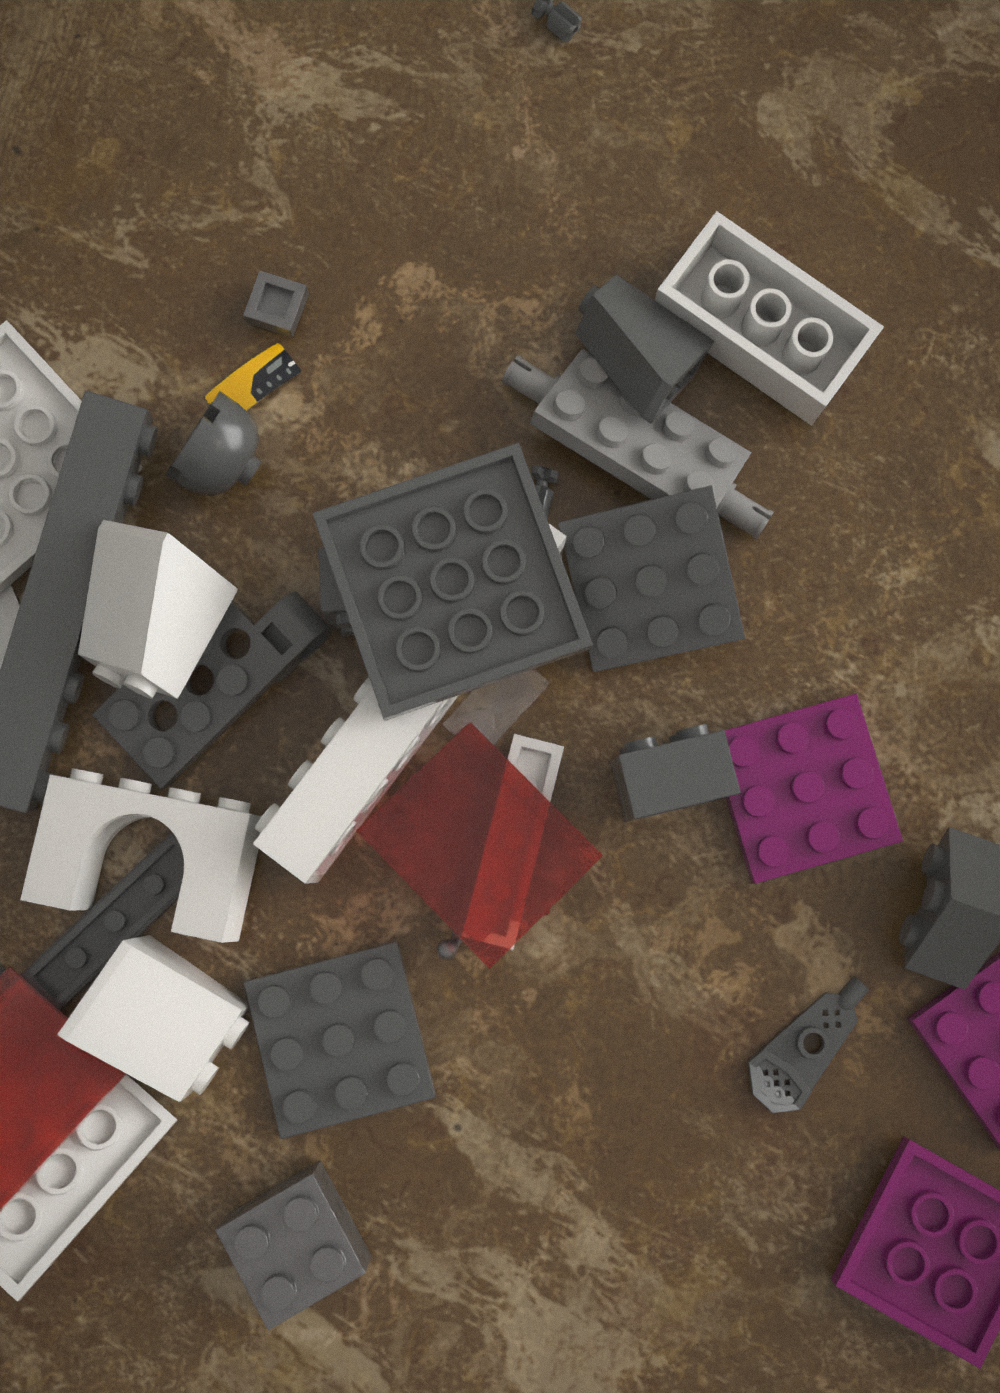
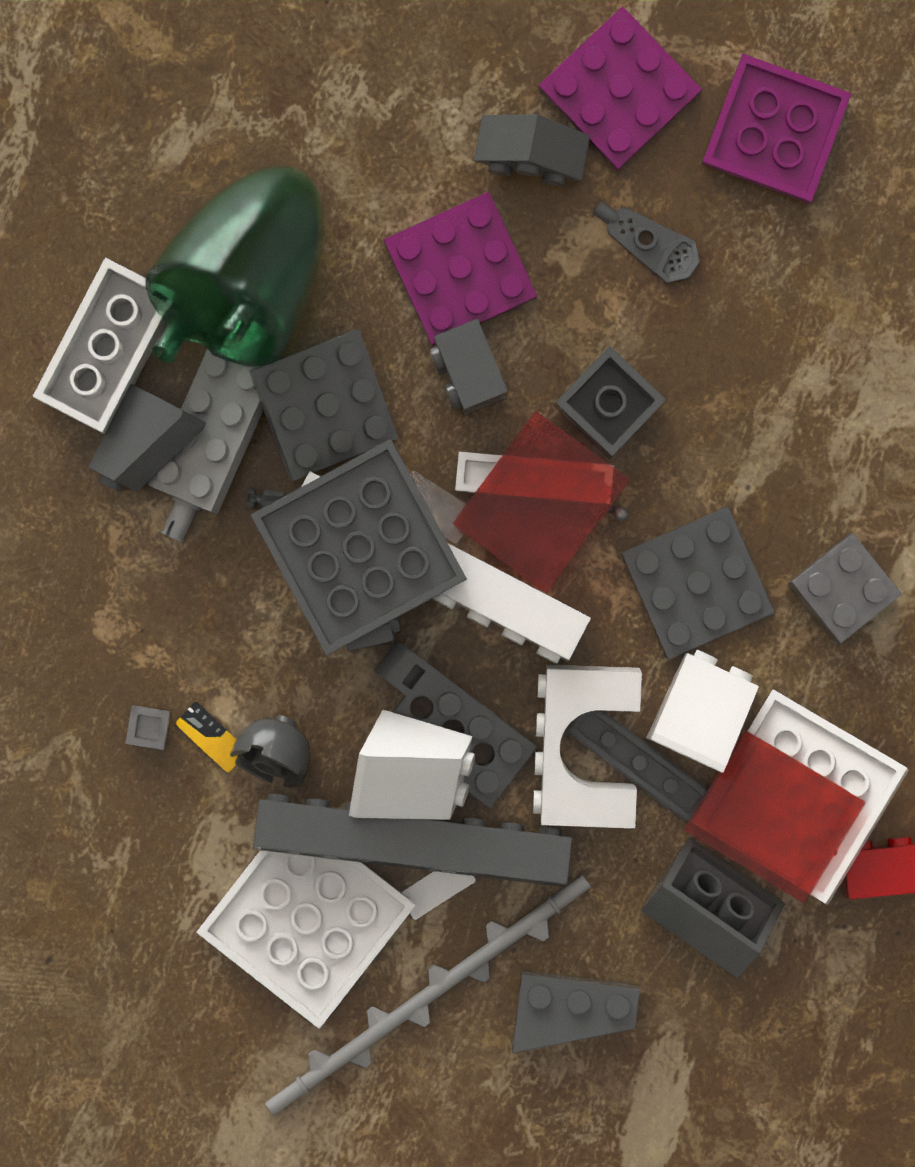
camera: 95 degrees left, 5 degrees up
none -> clear green windscreen [145,166,324,366]
none -> dark grey brick [554,346,666,460]

